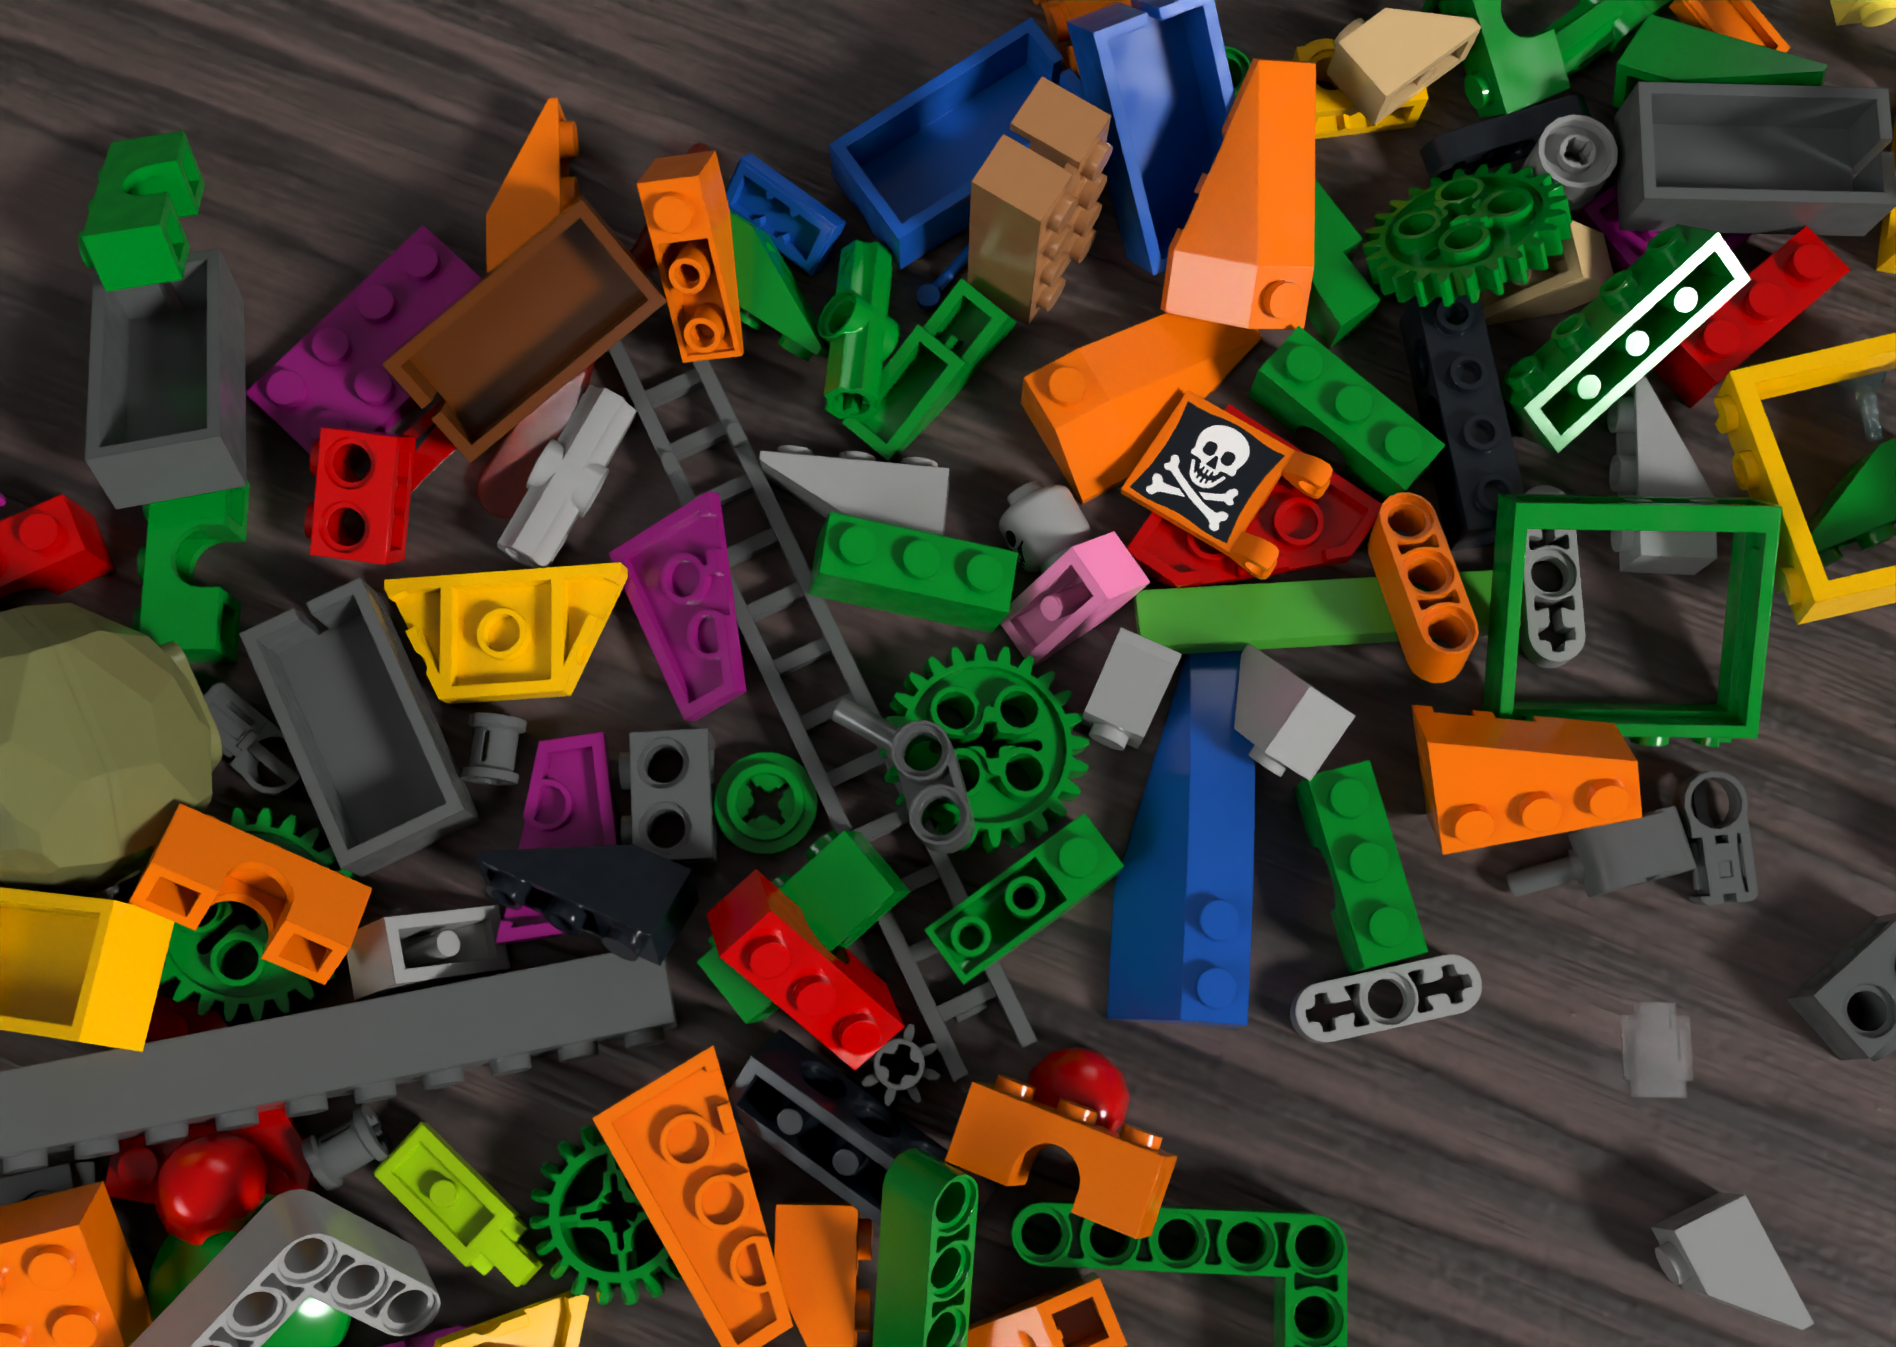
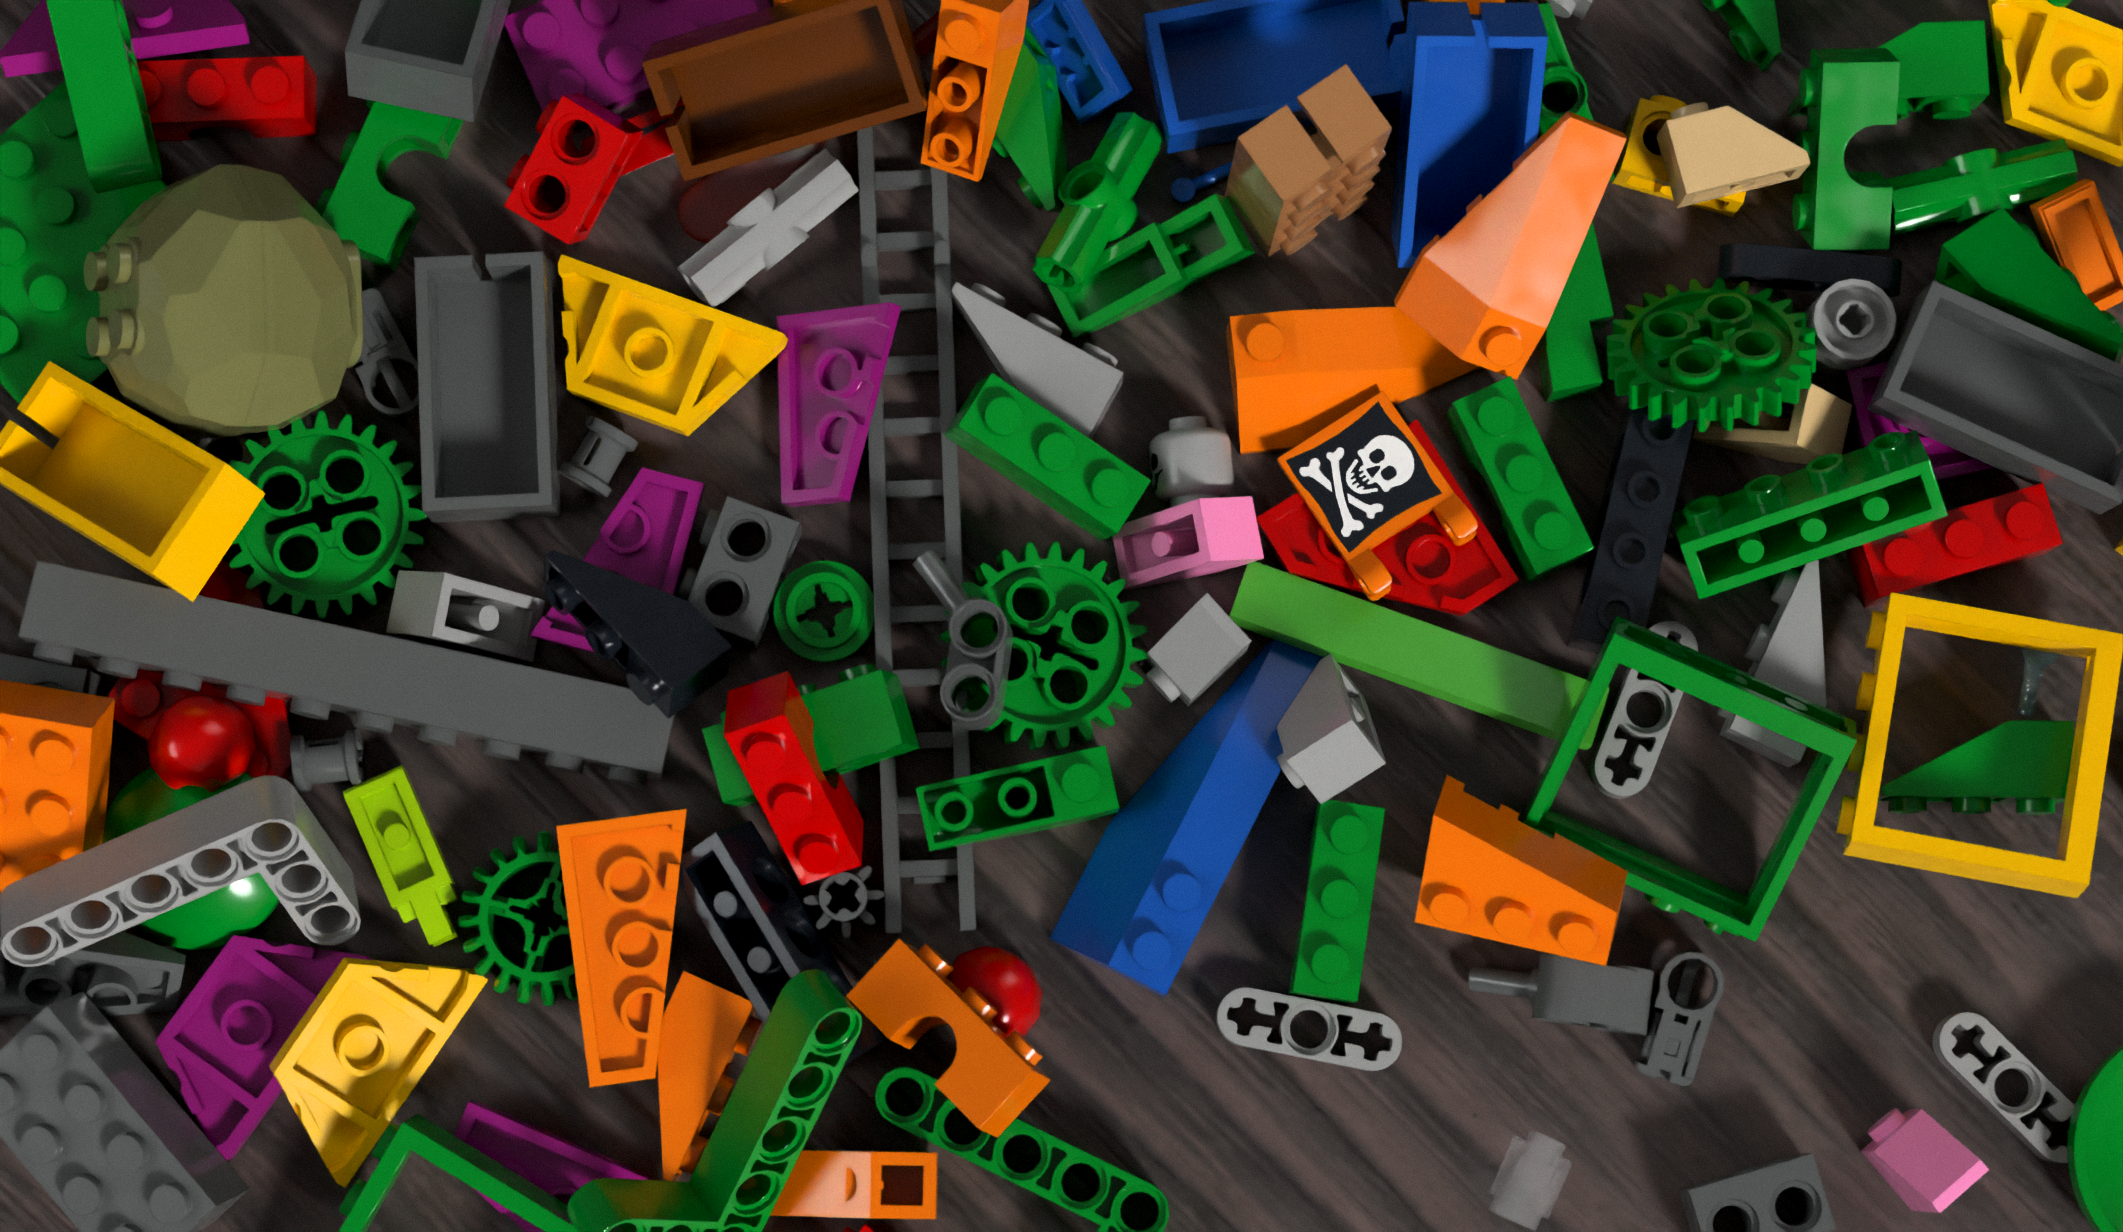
camera: 20 degrees right, 5 degrees up
orange arch [128,803,372,985] -> none
orange beam [1367,492,1479,683] -> none

